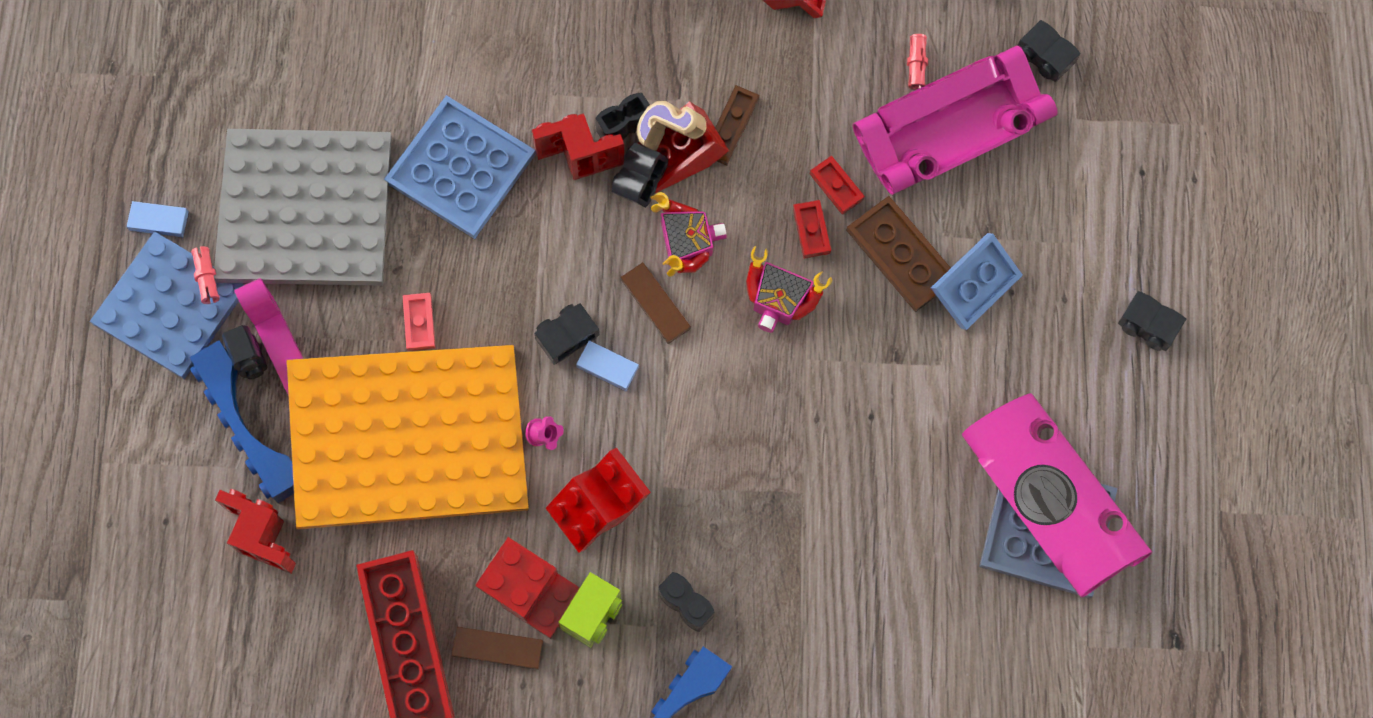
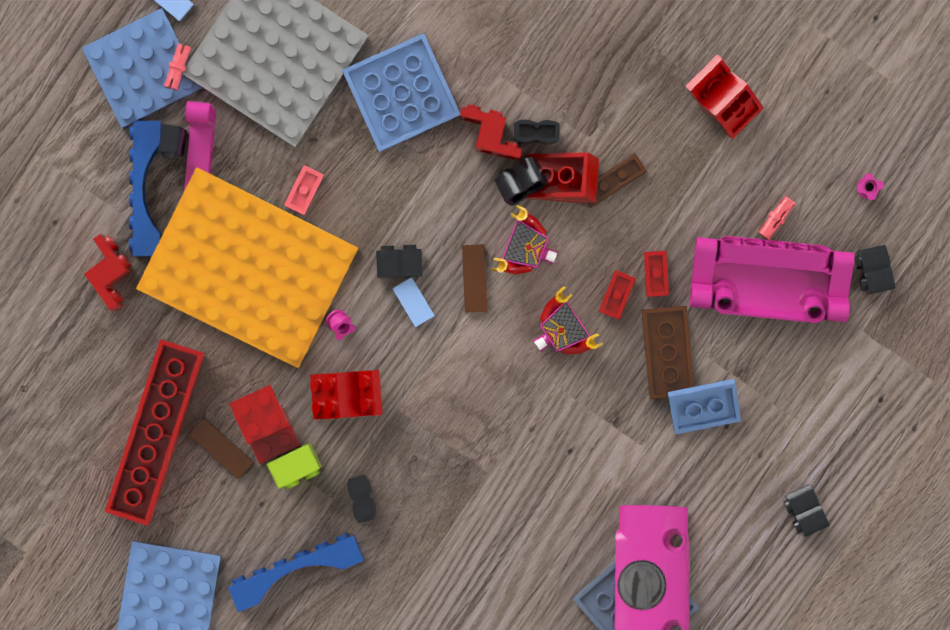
camera: 40 degrees right, 15 degrees up
tan animal [637,101,706,151] -> none

